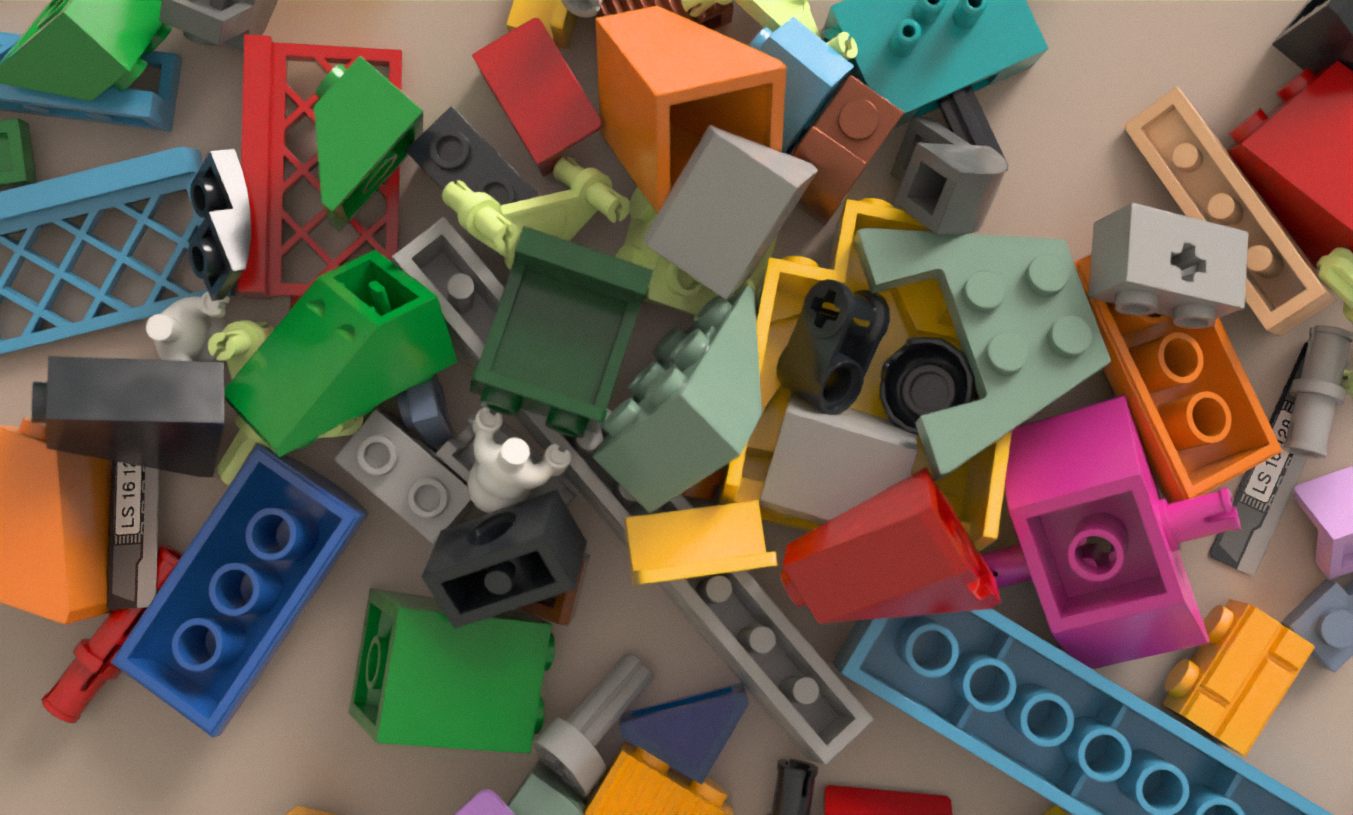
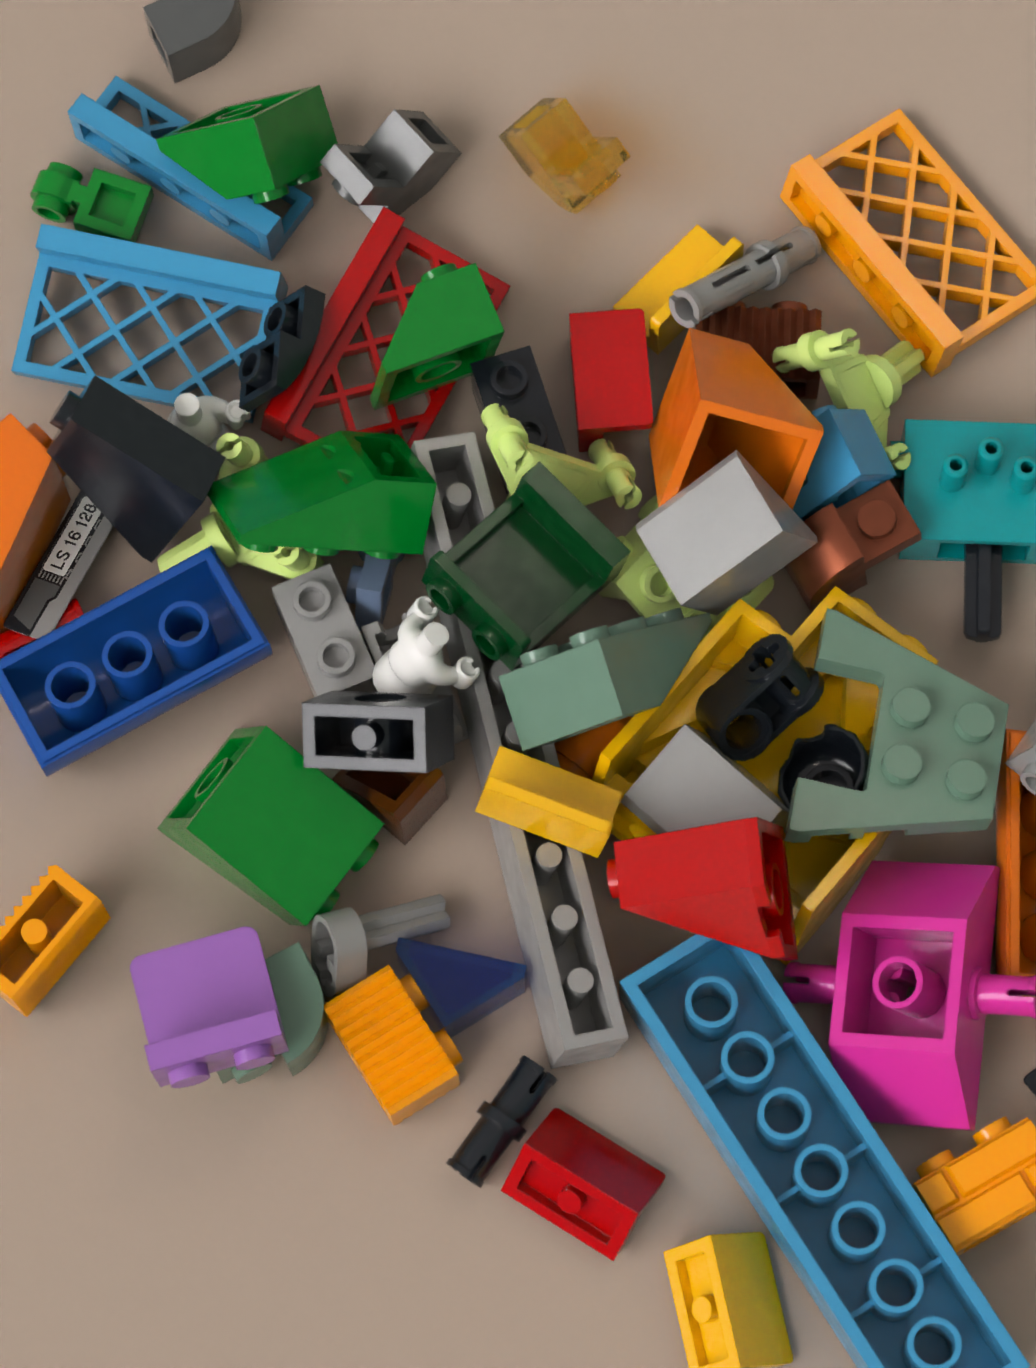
camera: 30 degrees right, 15 degrees down
dark grey brick [890,116,1008,234] -> none

